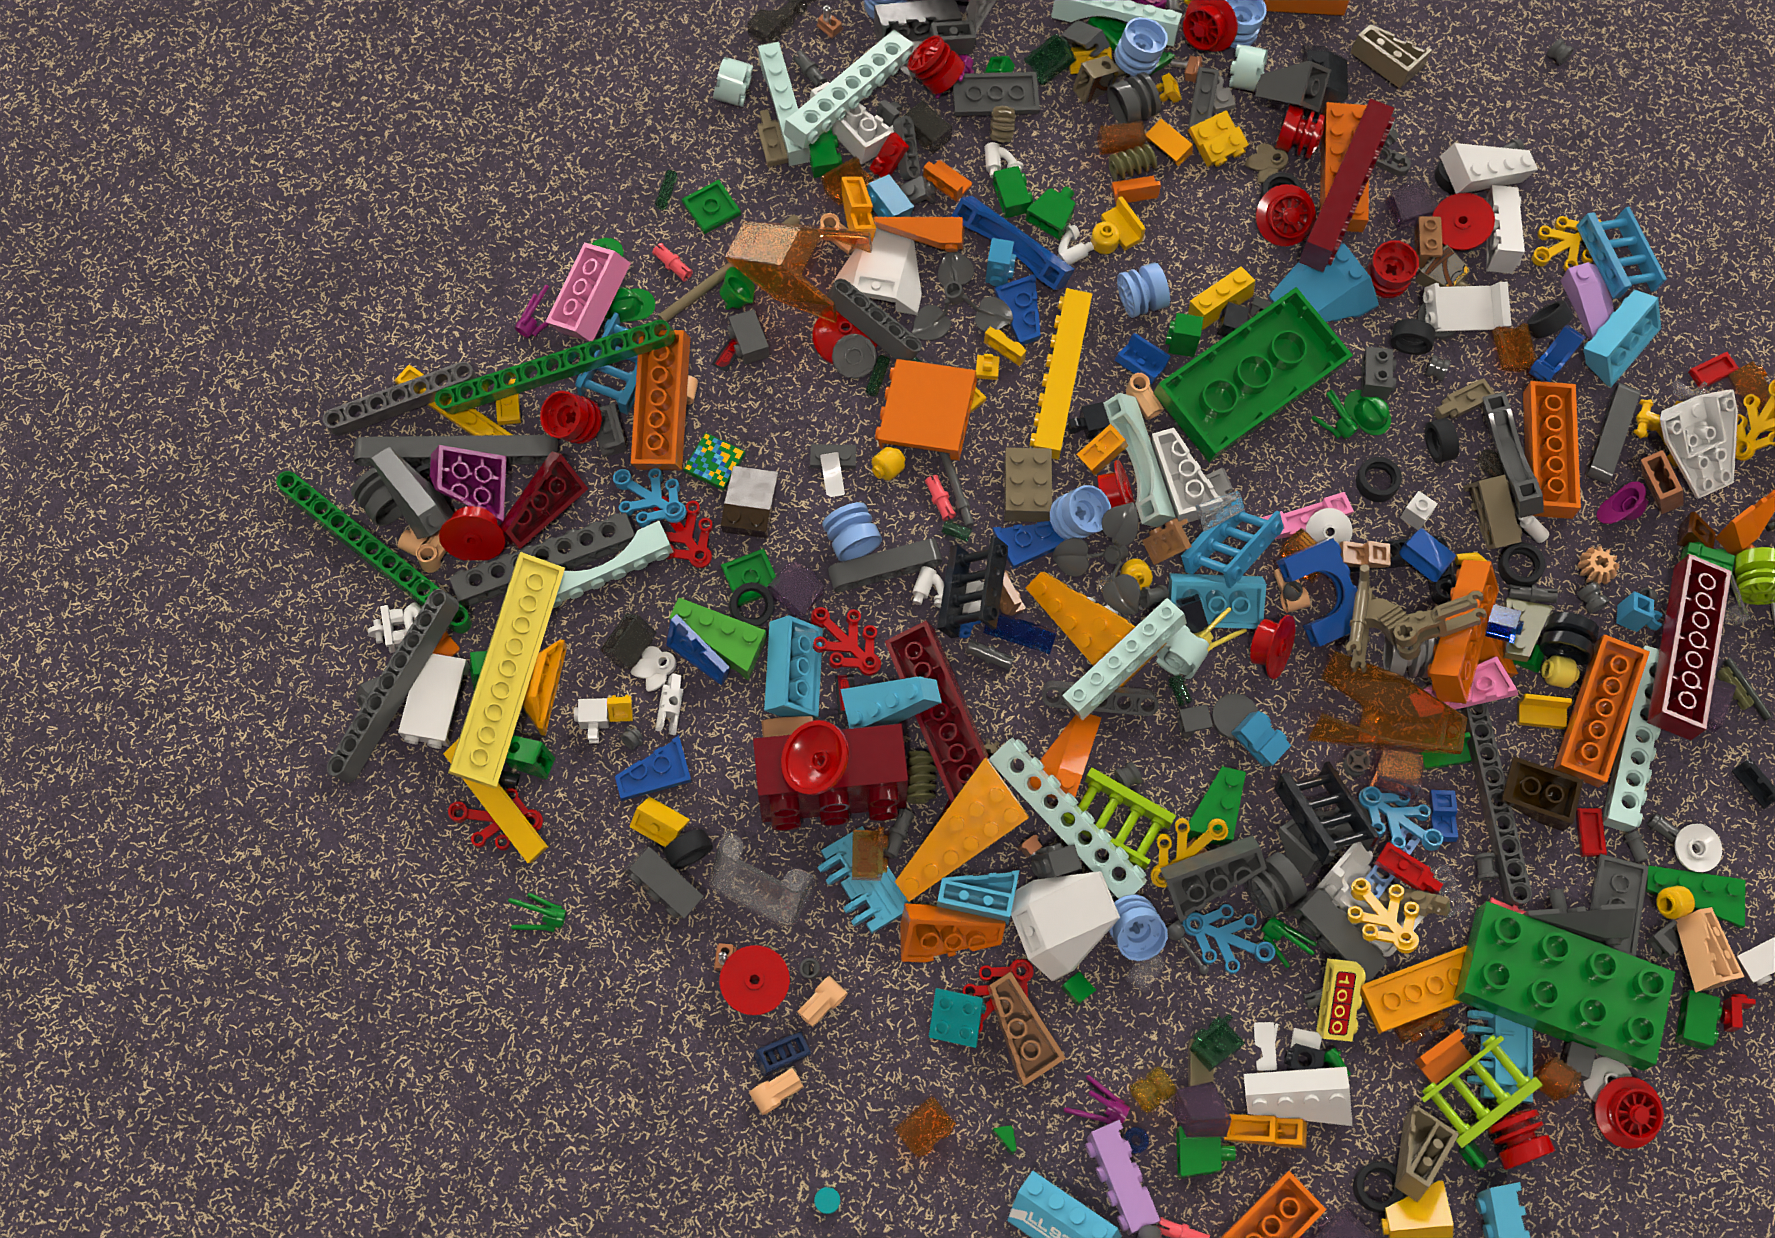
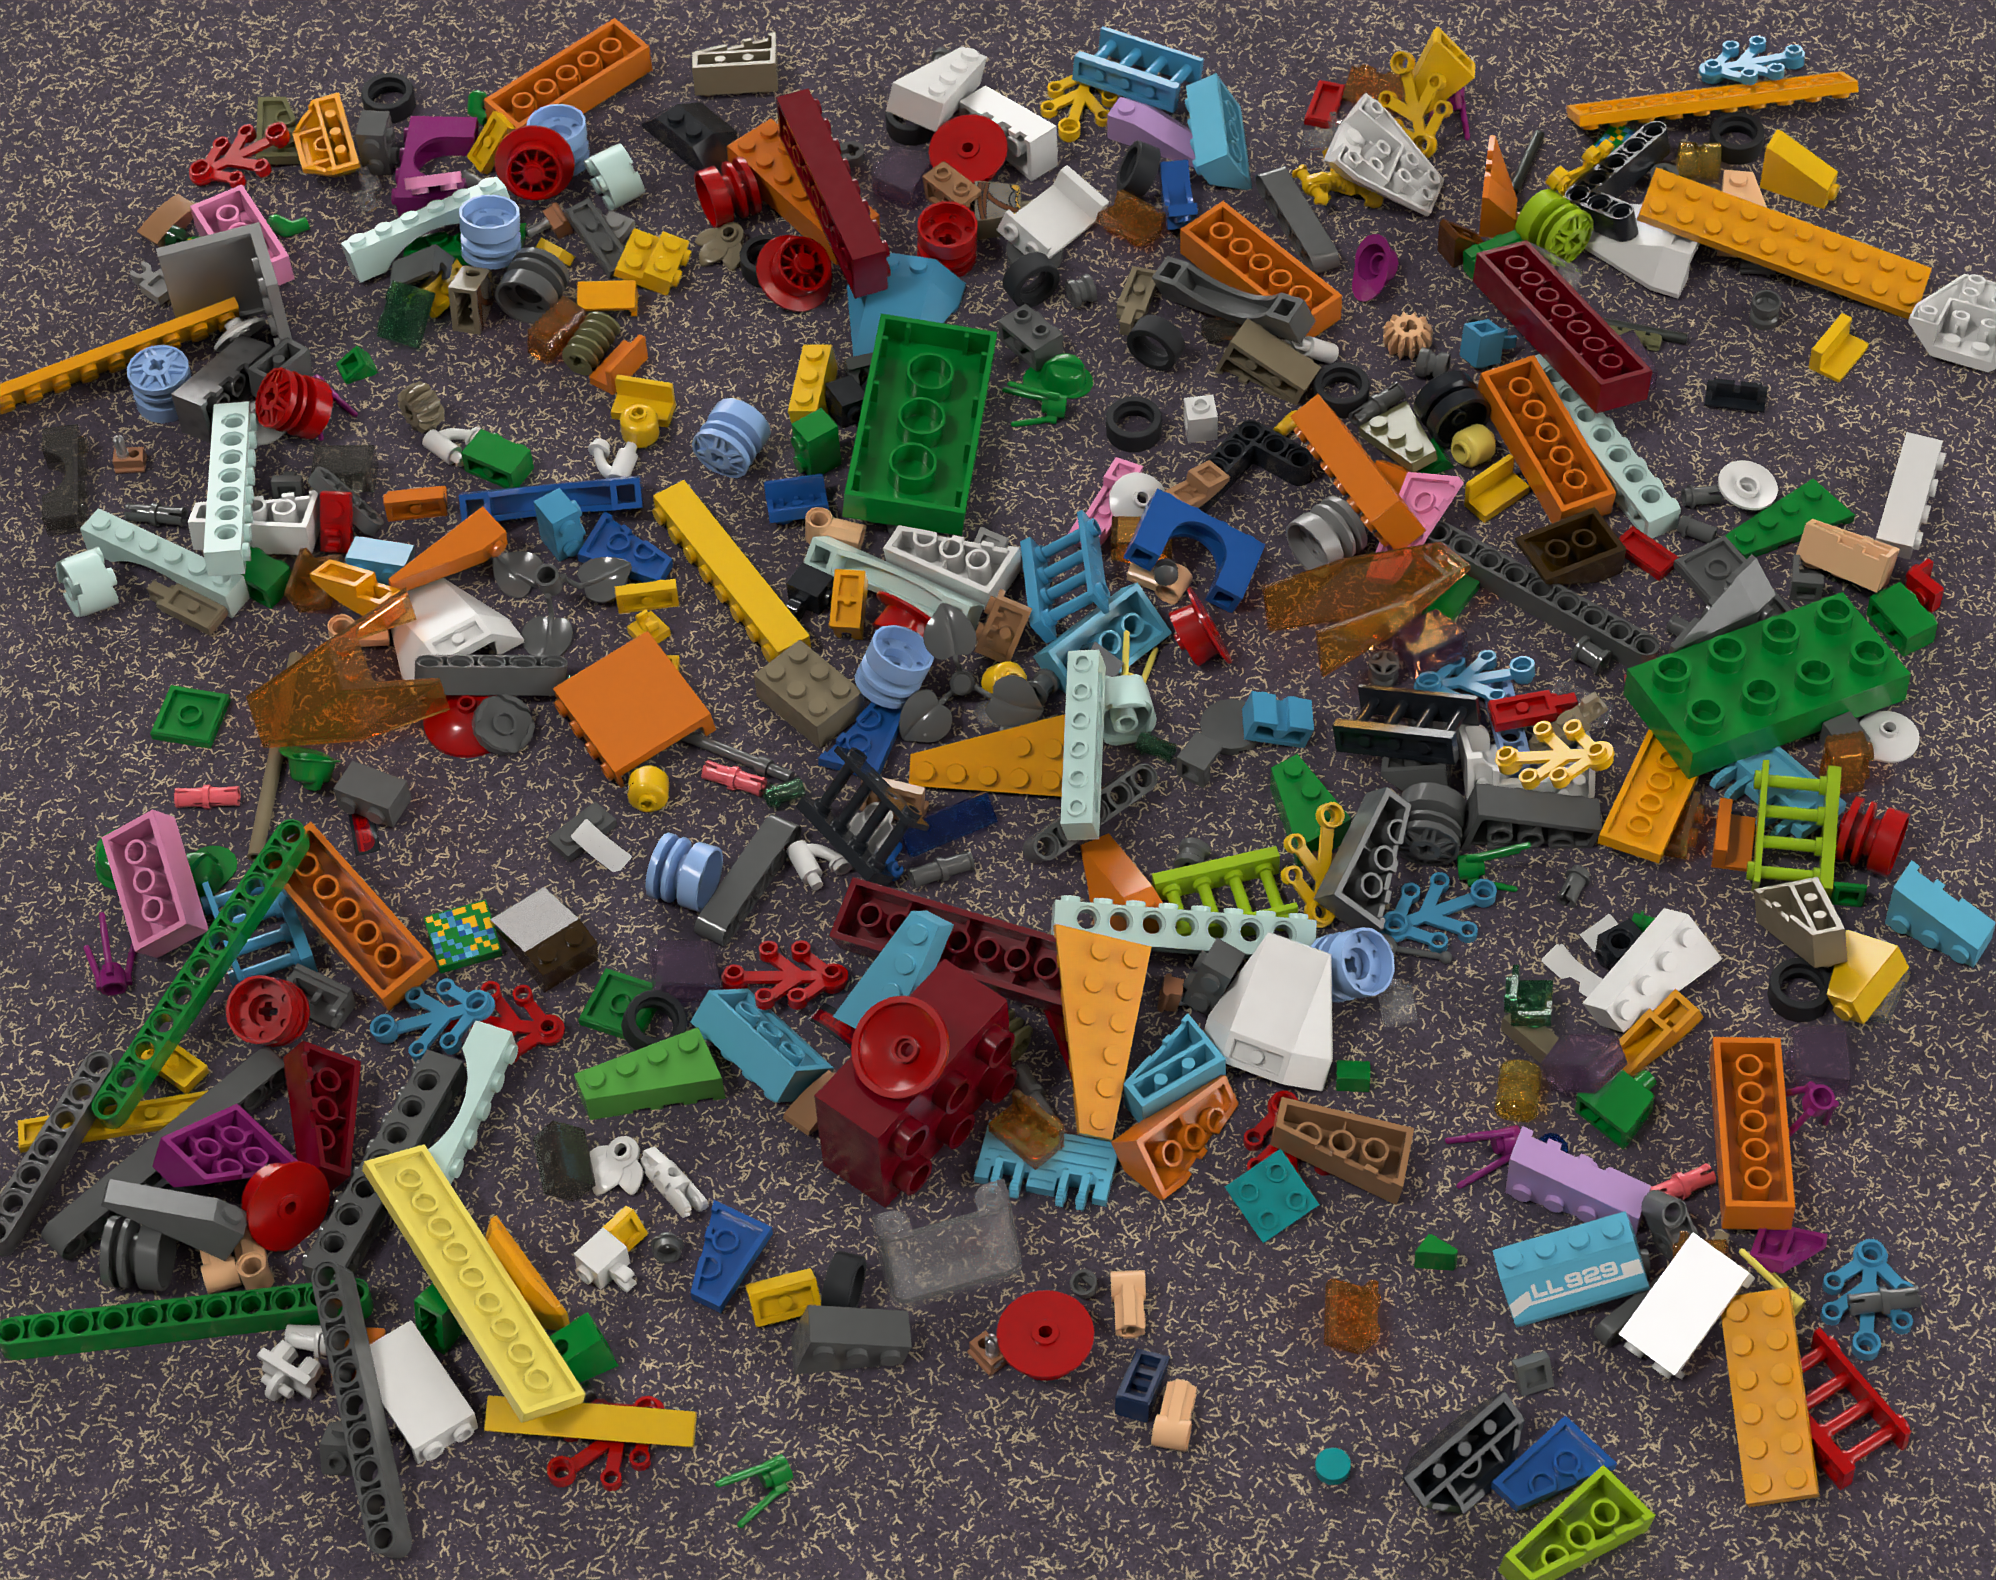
camera: 40 degrees left, 15 degrees down
clear green axle [655,170,677,210] -> none
blue wing [666,614,730,685] -> none
clear green axle [866,355,890,397] -> none
dark grey bracket [900,176,936,205] -> none
dark grey plate [952,72,1040,116] -> none
green torso [1025,186,1076,240] -> none
clear slope [1195,490,1244,532] -> none
dark grey slope [1255,61,1331,112] -> none
light yellow brick [1316,959,1365,1042] -> none
dark tan piece [1346,564,1487,673] -> none
blue piece [1399,528,1456,582] -> none
blue slope [1430,790,1458,842] -> none
clear blue brick [1485,604,1524,643] -> none
red piece [1595,1076,1664,1149] -> none
nougat brick [1641,450,1684,514] -> none
yellow head [1656,886,1695,920] -> none

